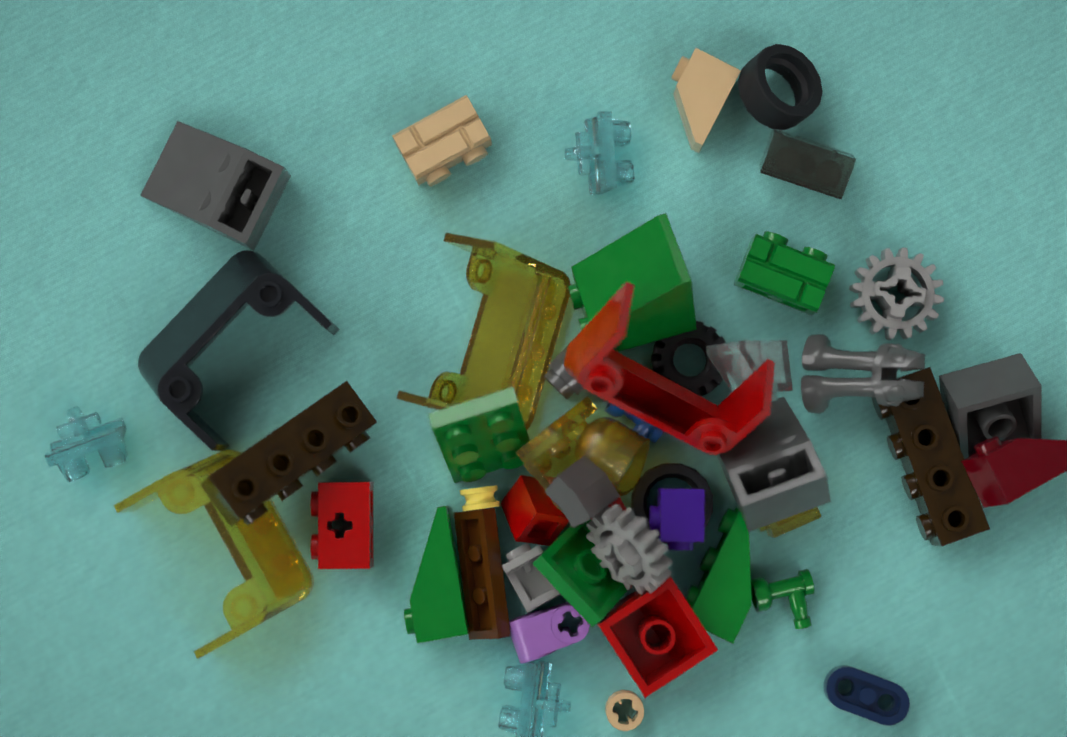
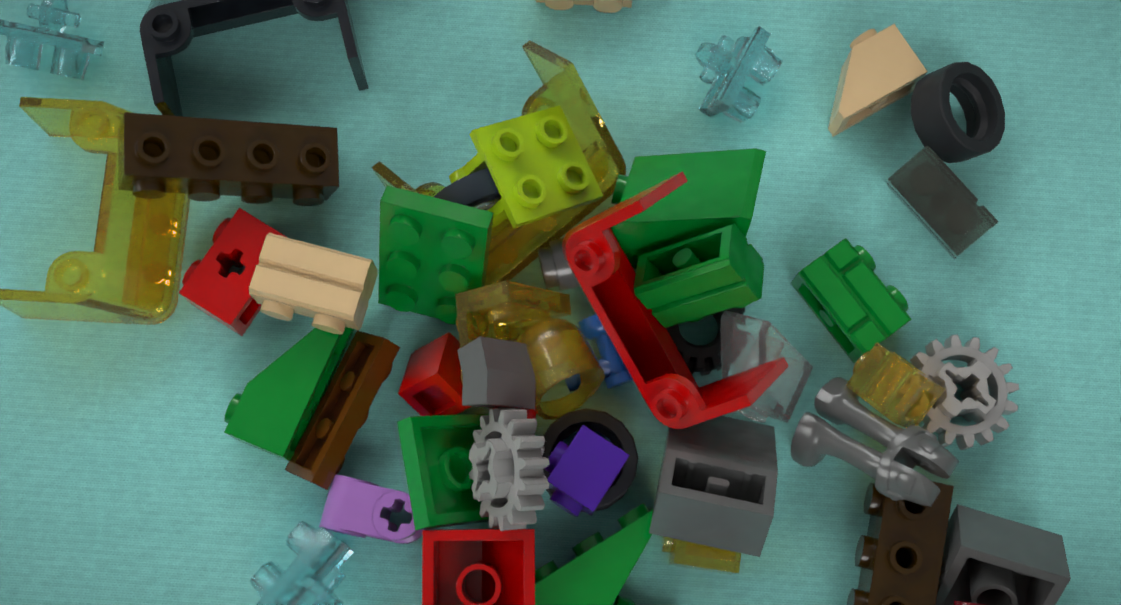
camera: 30 degrees right, 10 degrees down
light yellow bush [460,485,500,511] -> none
light grey bracket [502,543,561,613] -> none
none -> tan brick [249,233,378,335]
none -> lime plate [434,105,603,228]
none -> green brick [633,223,764,328]
none -> clear yellow brick [845,342,945,428]

